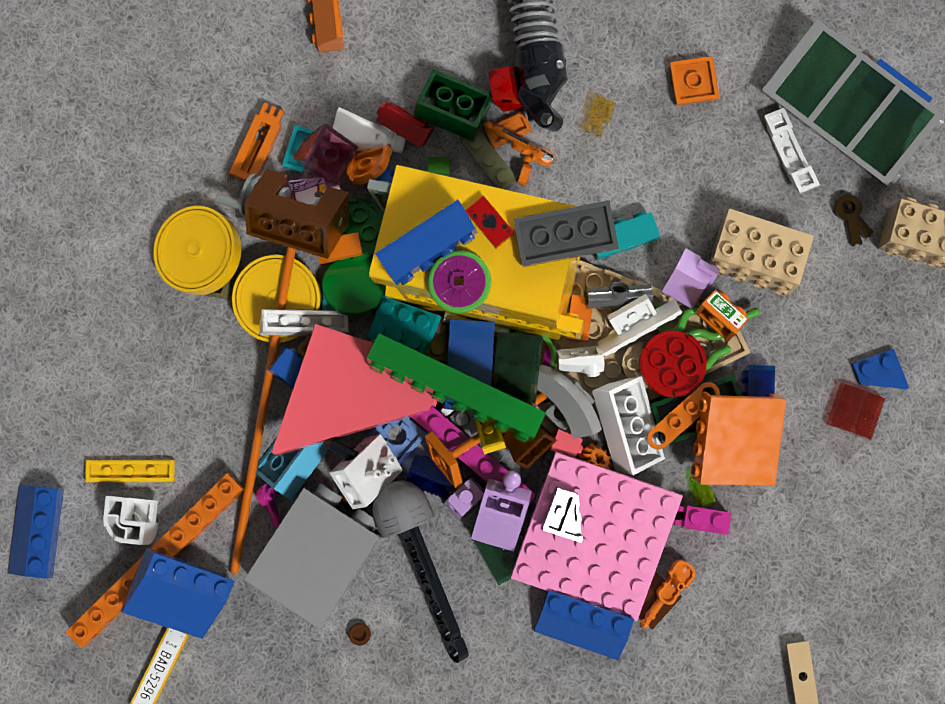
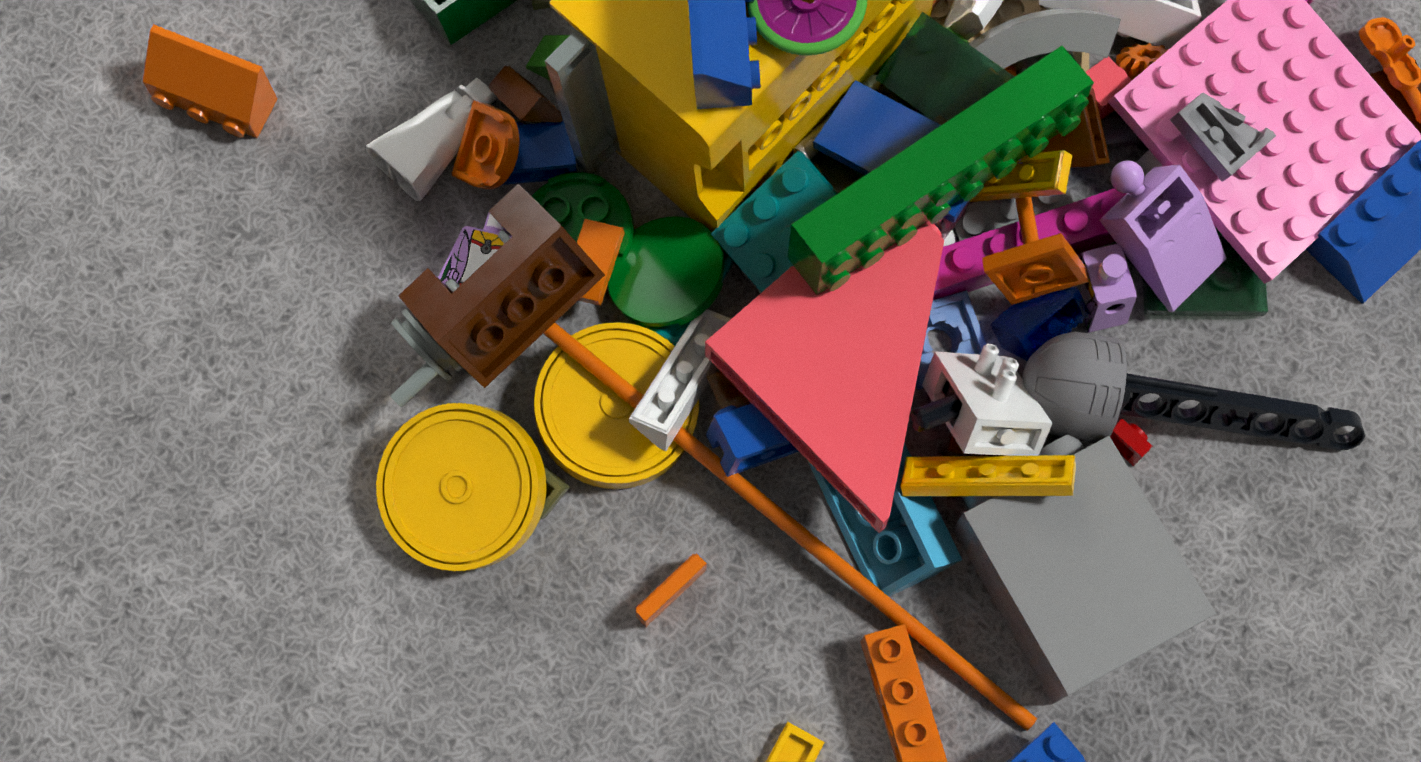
camera: 65 degrees left, 10 degrees down
orange hinge [229,102,285,181] -> none
dark pink plate [256,484,281,527] -> none
teal plate [282,125,316,173] -> none
clear pink slope [293,123,359,184] -> none
reddish brown tile [348,623,371,646] -> none
red window [376,101,435,148] -> none
none -> reddish brown slope [489,65,563,122]
none -> orange tile [635,553,707,627]
none -> yellow tile [901,455,1076,496]
none -> red plate [1110,419,1153,466]

